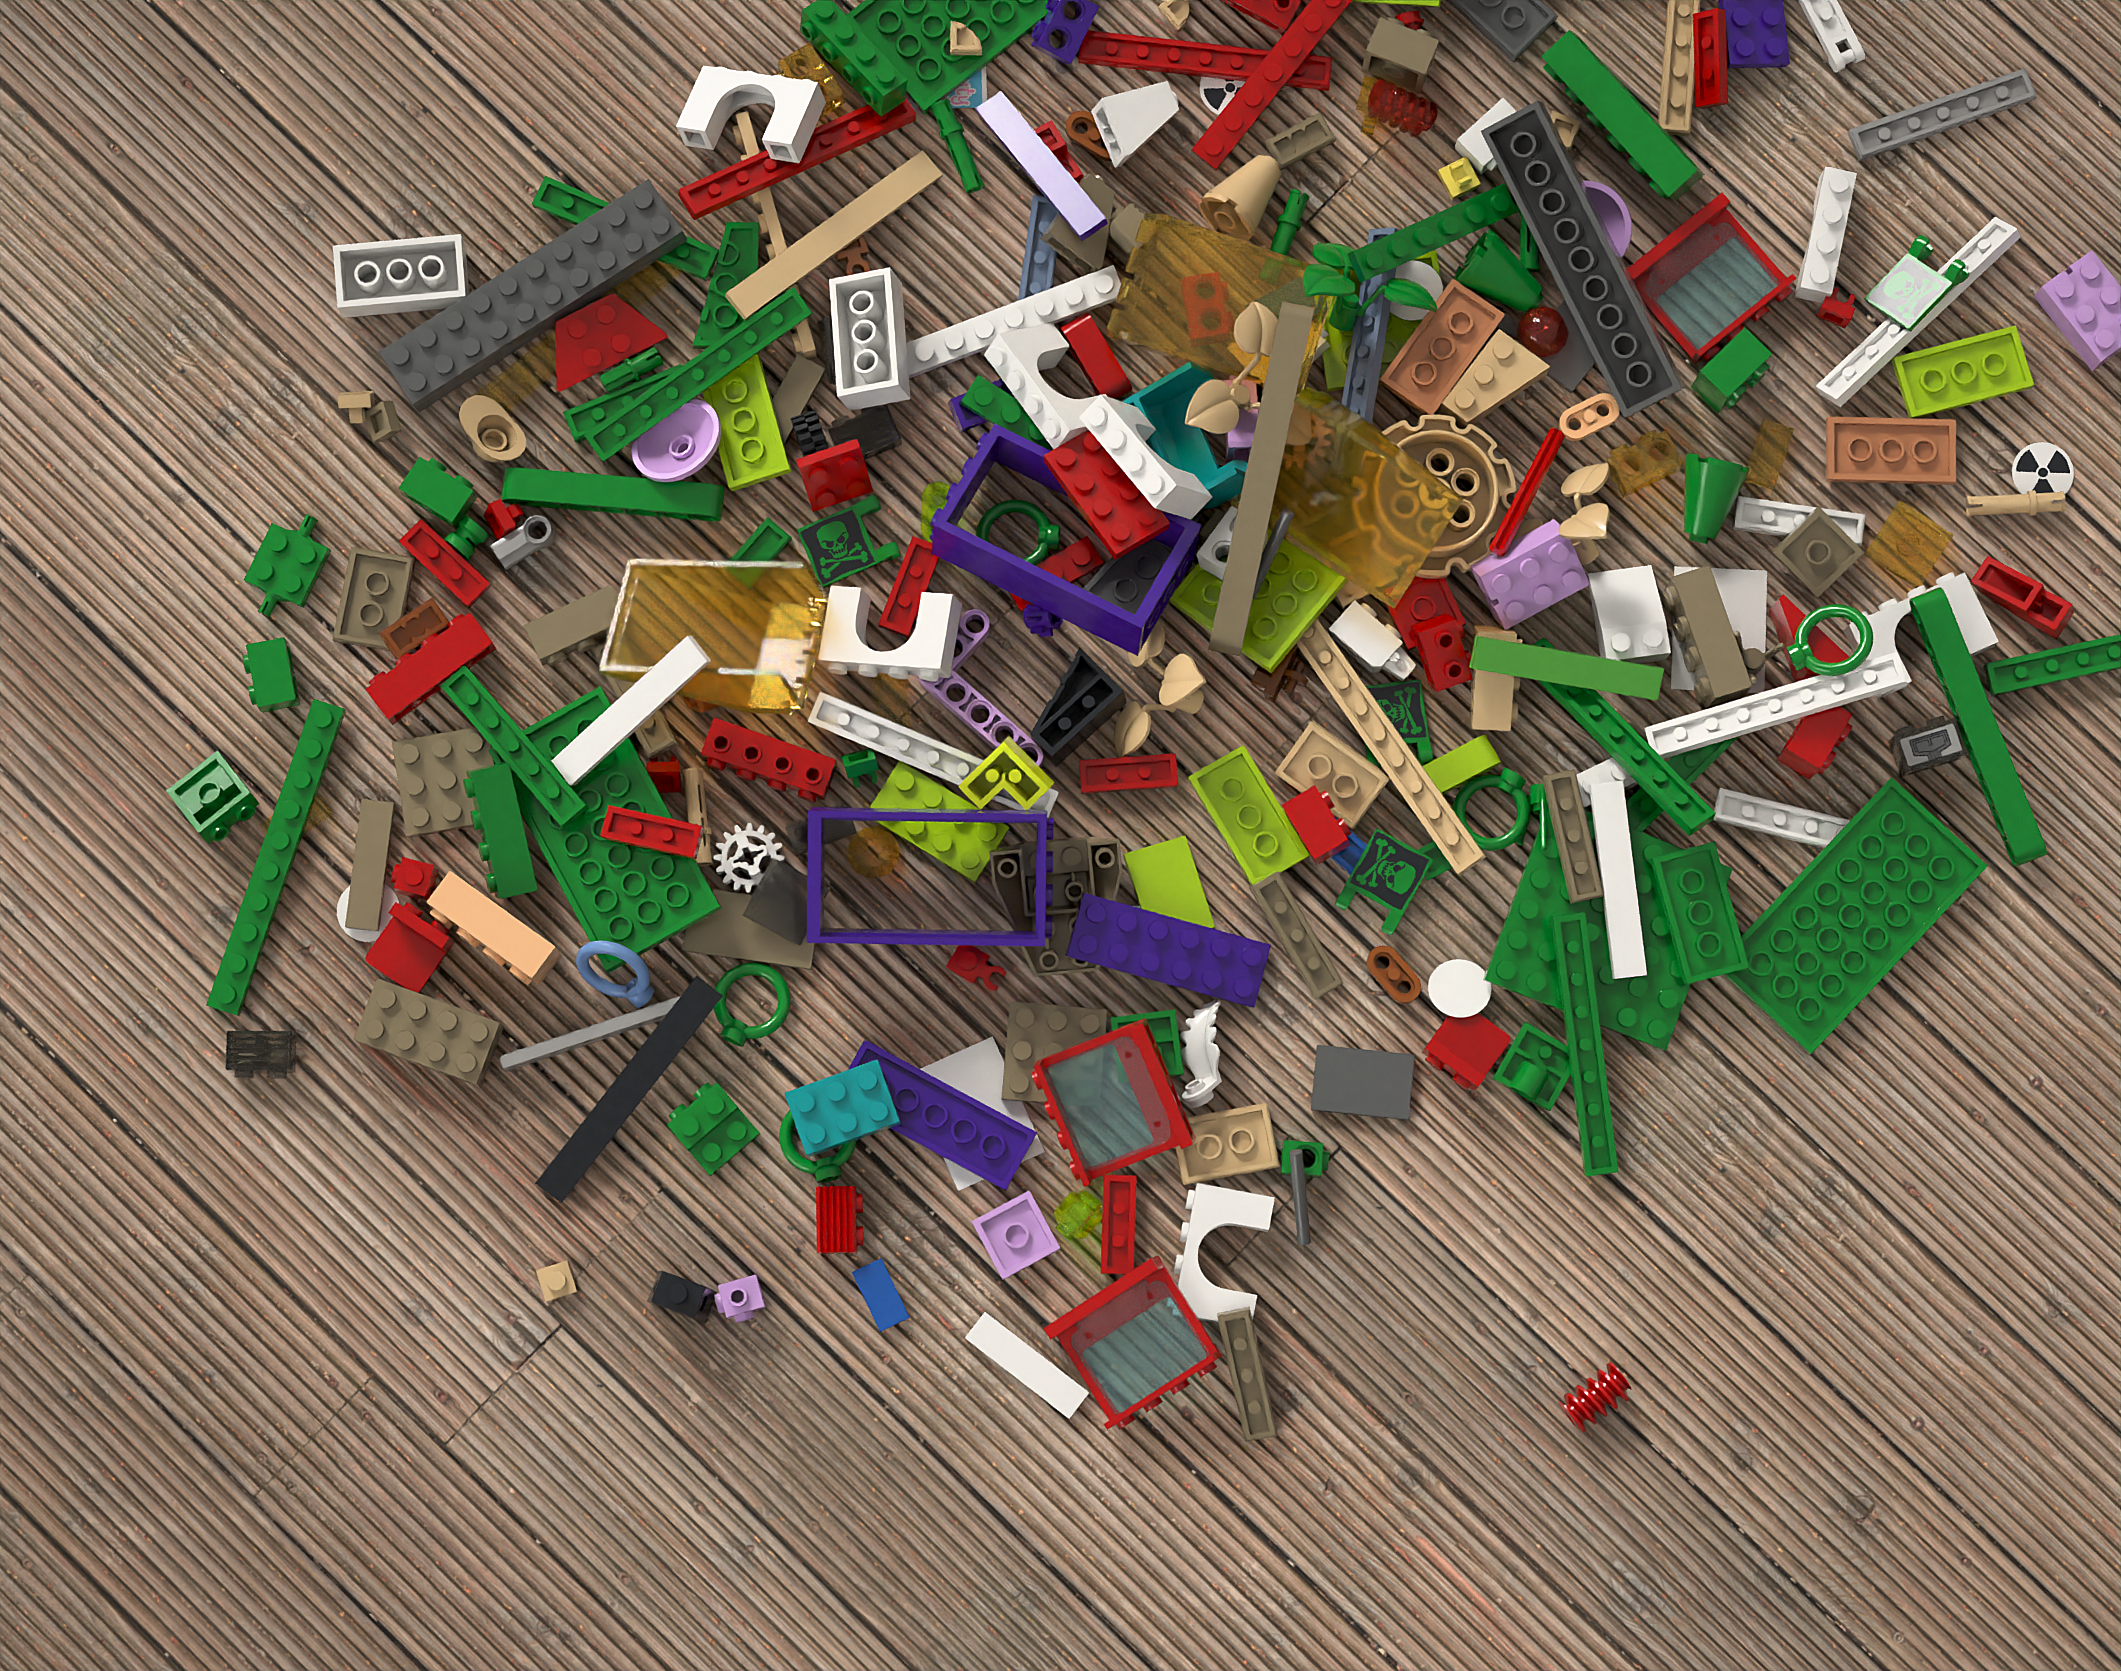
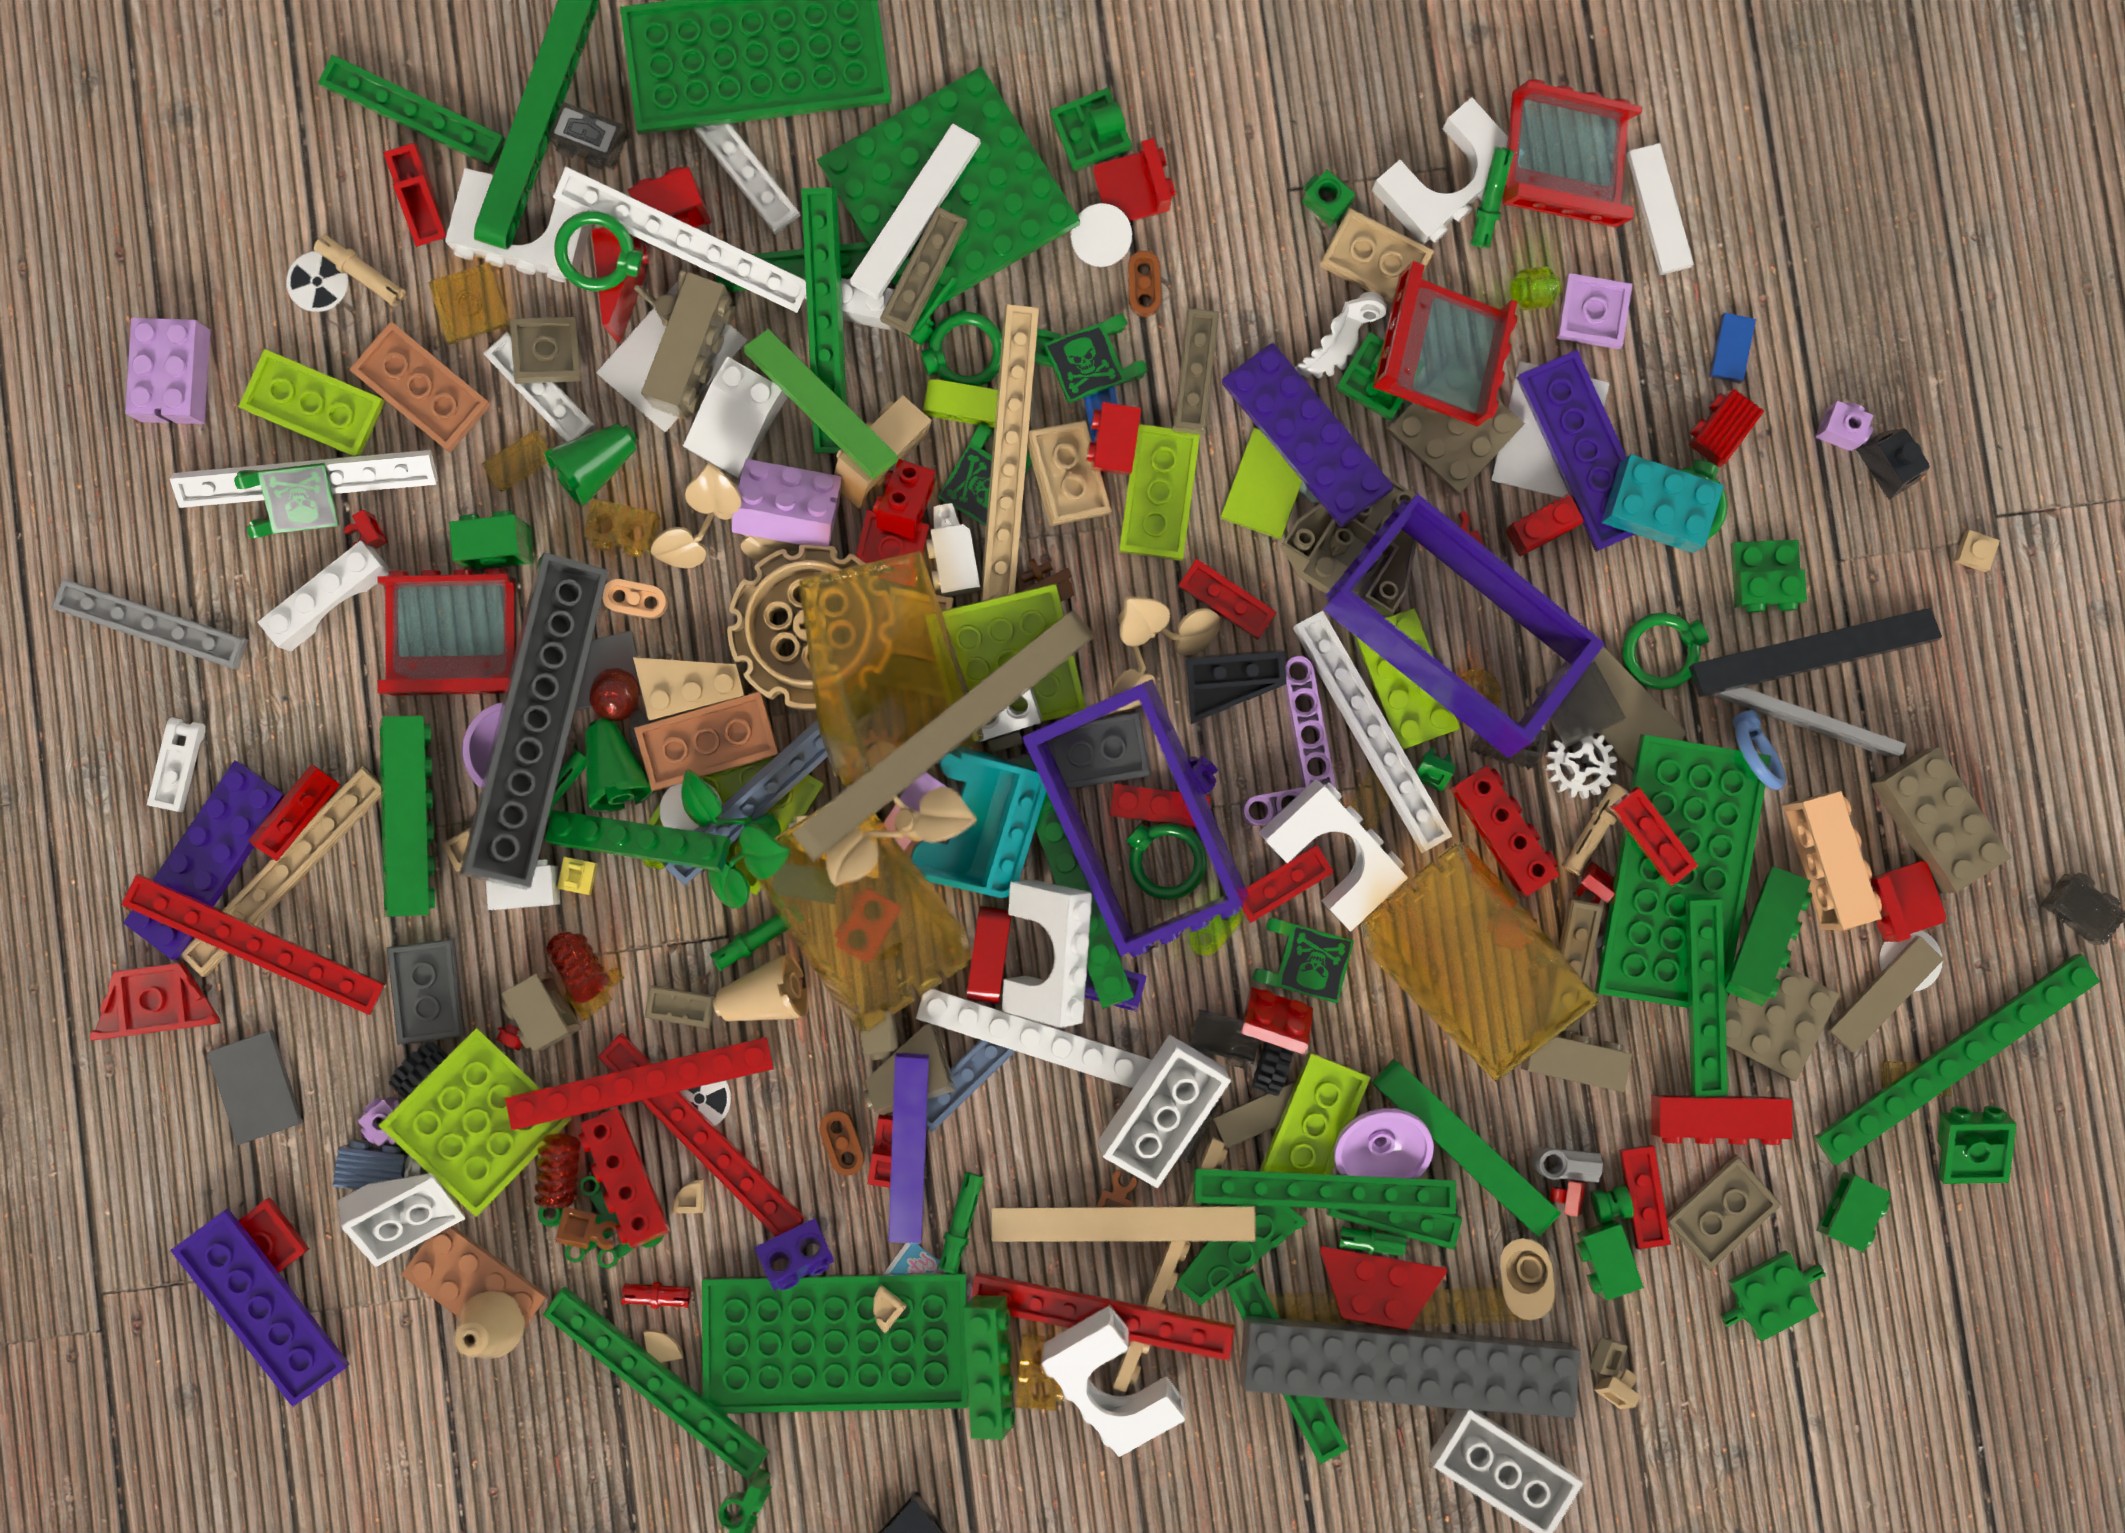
camera: 140 degrees left, 5 degrees up
dark orange plate [378,597,449,660] -> none
red brick [391,857,439,901] -> none
white tile [551,636,711,786] -> none
green tile [726,517,792,587] -> none
neon yellow brick [958,736,1054,811] -> none
red plate [1043,429,1170,560] -> none
white arch [1079,394,1213,520] -> none
white slope [1091,81,1179,168] -> none
red plate [1100,1175,1136,1275] -> none
dark tan tile [1217,1307,1277,1442] -> none
dark grey bar [1252,509,1294,599] -> none
dark grey bar [1289,1149,1311,1245] -> none
dark grey tile [1311,1045,1415,1120] -> none
red axle [1489,428,1565,556] -> none
green plate [1551,912,1619,1177] -> none
green plate [1650,841,1749,985] -> none
none -> green pin [1470,146,1515,248]
none -> red brick [1506,494,1584,556]

